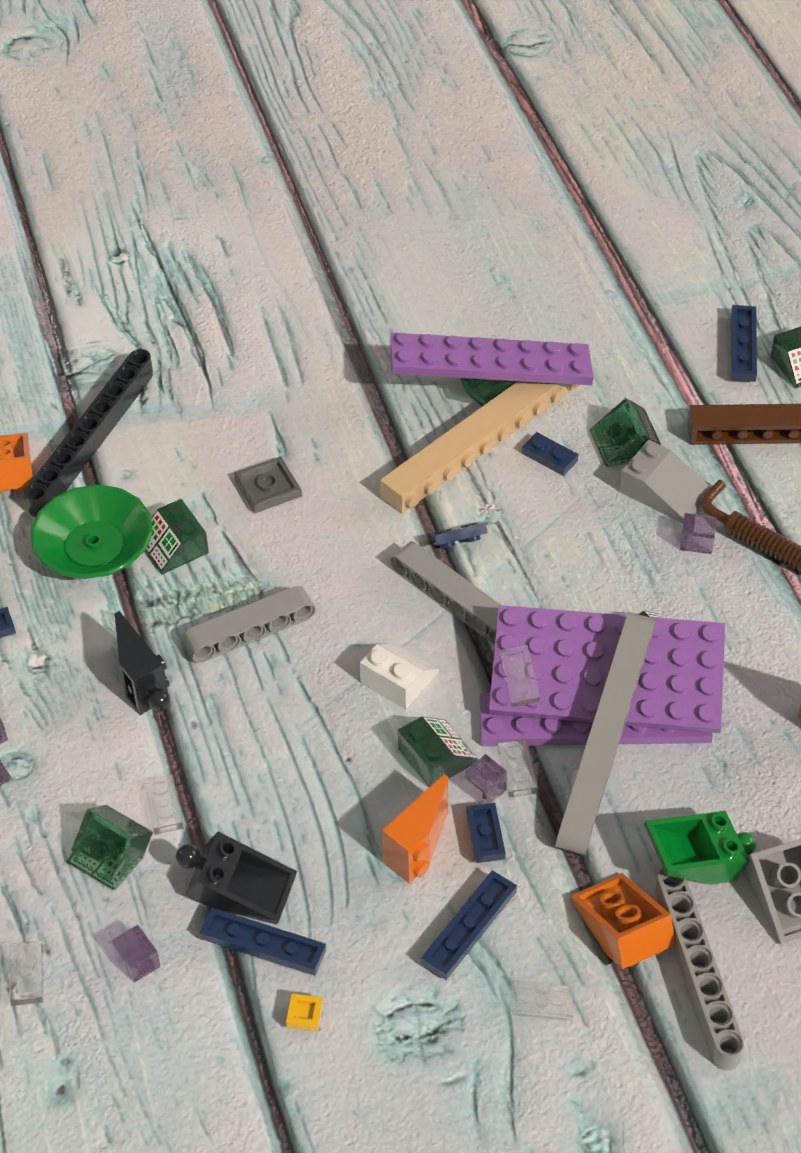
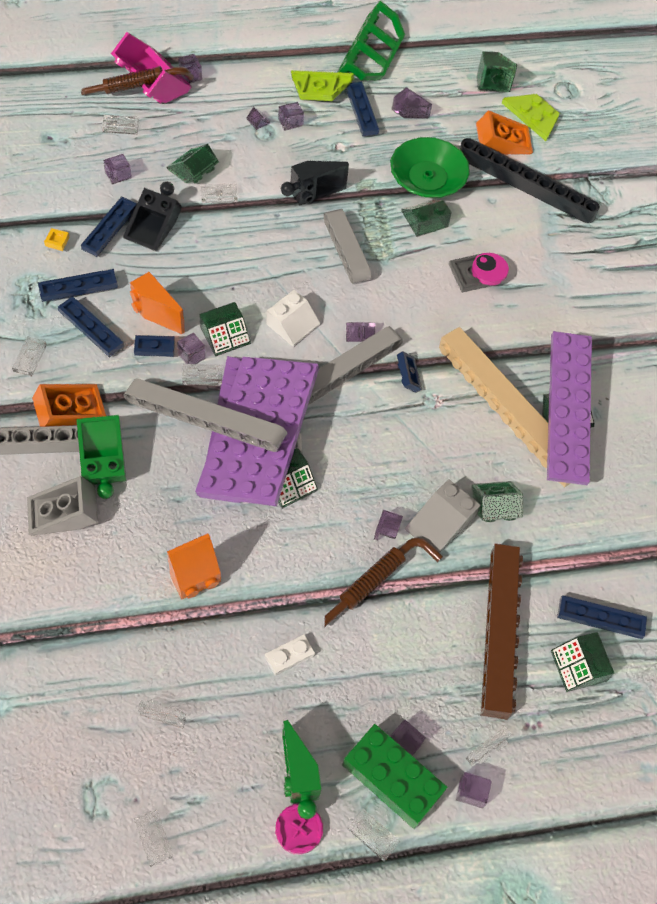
camera: 90 degrees right, 10 degrees up
clear plate [499,645,540,707] -> none
dark blue plate [522,432,579,476] -> none
none -> dark blue plate [38,269,118,302]
none -> clear purple panel [346,322,375,342]
none -> dark pink tile [471,253,509,286]

